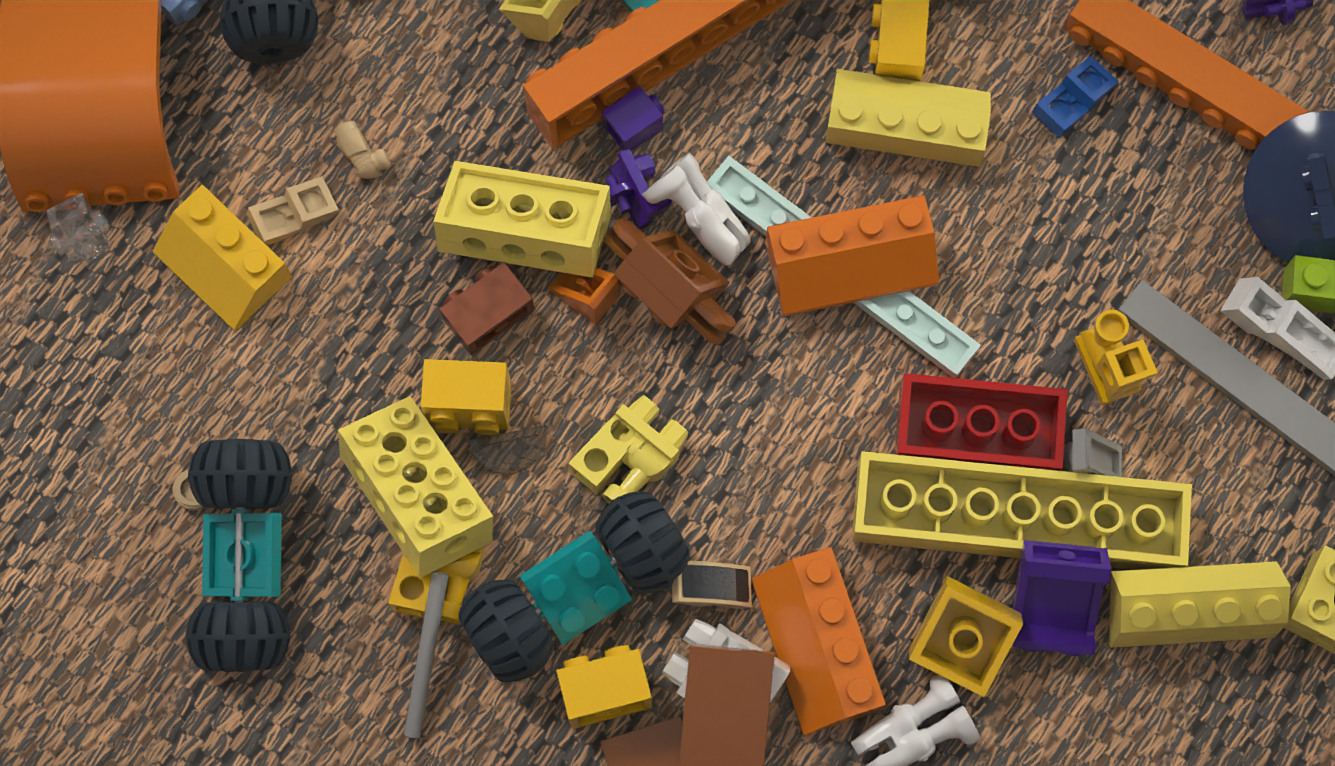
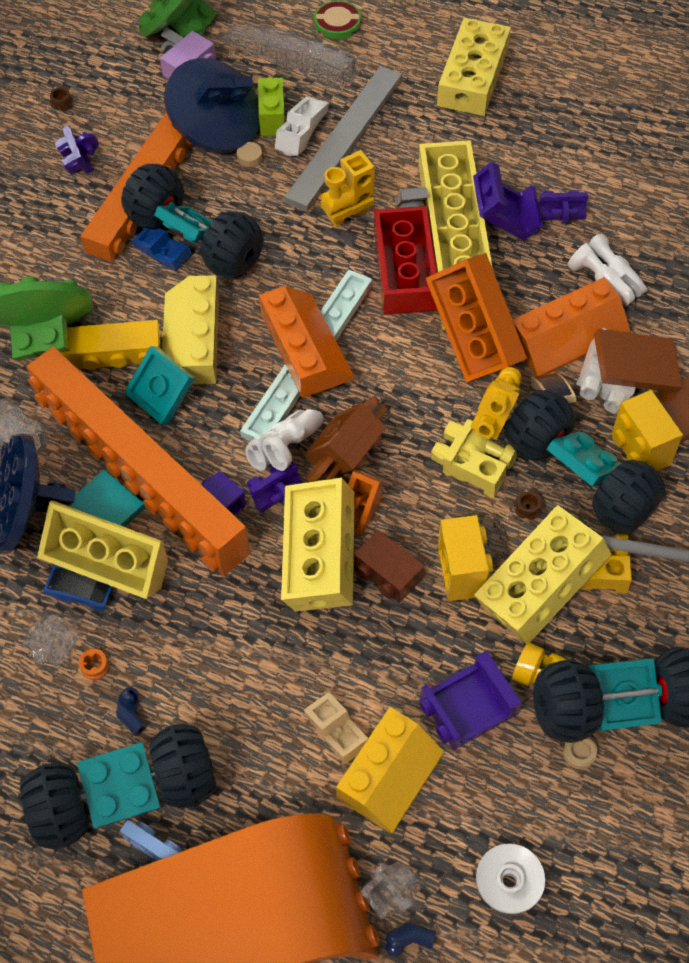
camera: 100 degrees left, 15 degrees down
tan arm [334,121,391,179] -> none
yellow brick [909,576,1023,697] -> none
light yellow slope [1109,562,1291,648] -> none
none -> black plate [121,164,264,278]
none -> teal plate [124,346,196,425]
none -> tan tile [237,142,262,167]
none -> dark blue arm [385,923,436,956]
none -> dark purple panel [419,651,522,750]
none -> orange slope [425,253,527,383]
none -> yellow hips [470,367,522,440]
none -> white dish [476,844,545,914]
none -> yellow wheel [512,642,568,687]
none -> reddish brown plate [514,491,543,520]
none -> dark purple hips [539,190,588,224]

